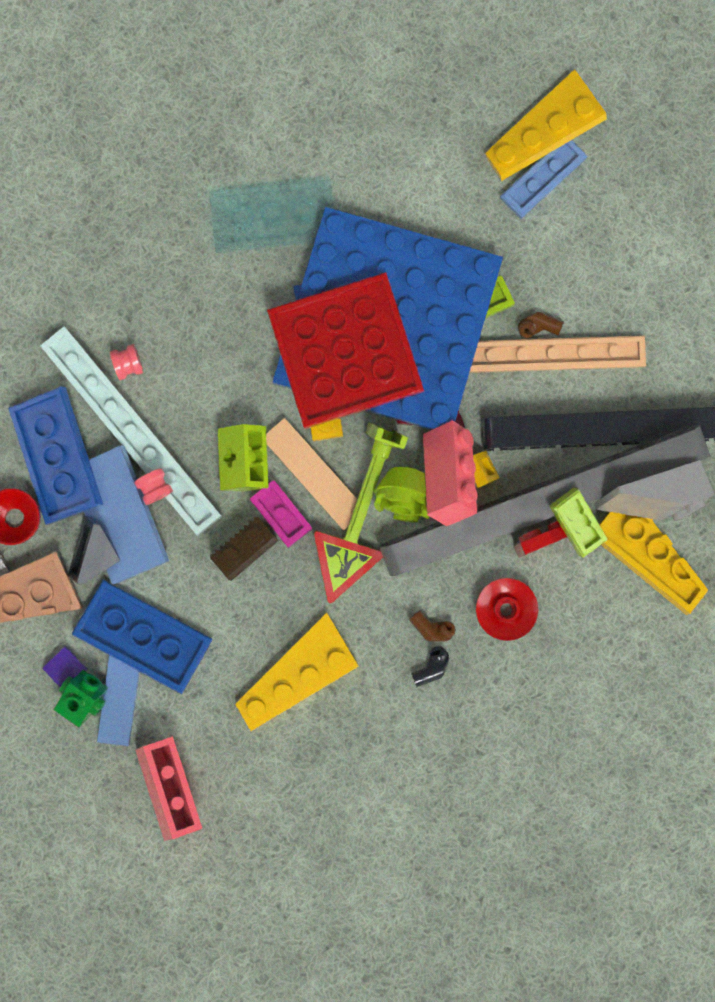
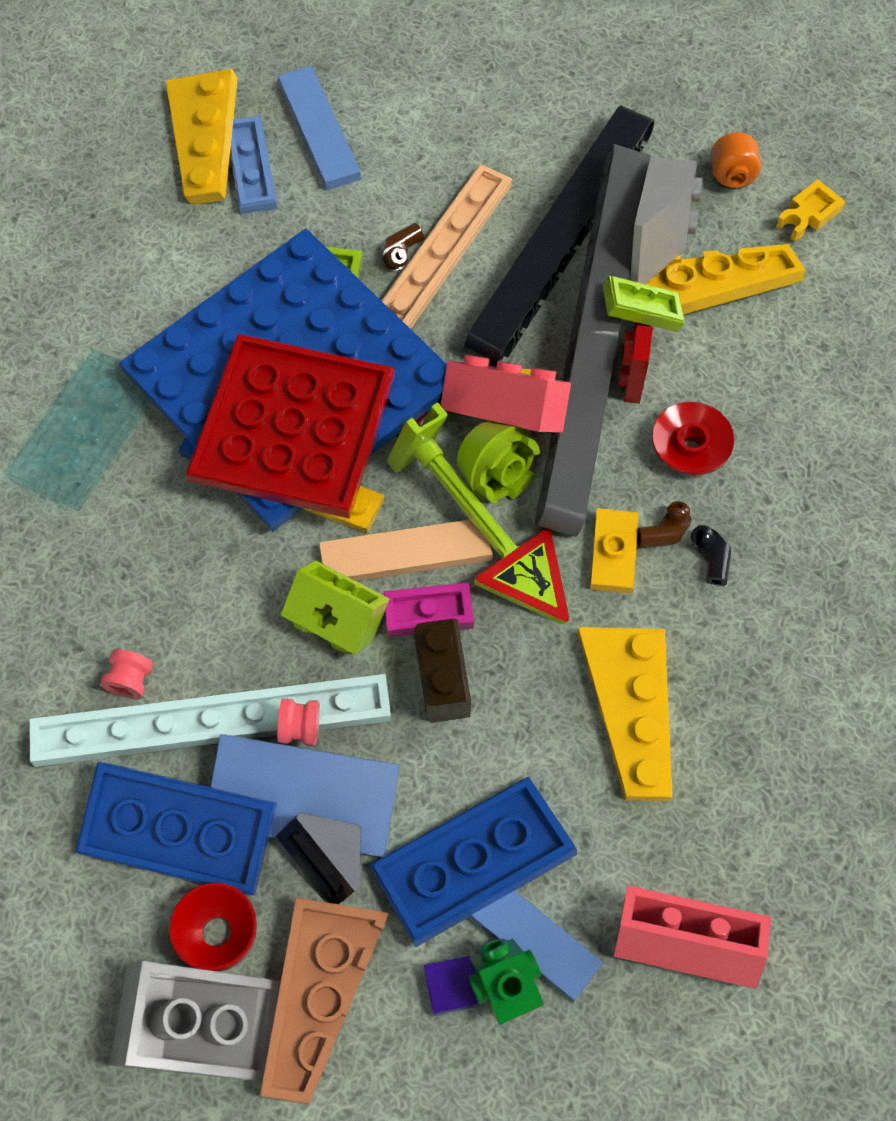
camera: 55 degrees left, 20 degrees down
none -> medium blue tile [278,66,361,191]
none -> yellow plate [590,508,639,594]

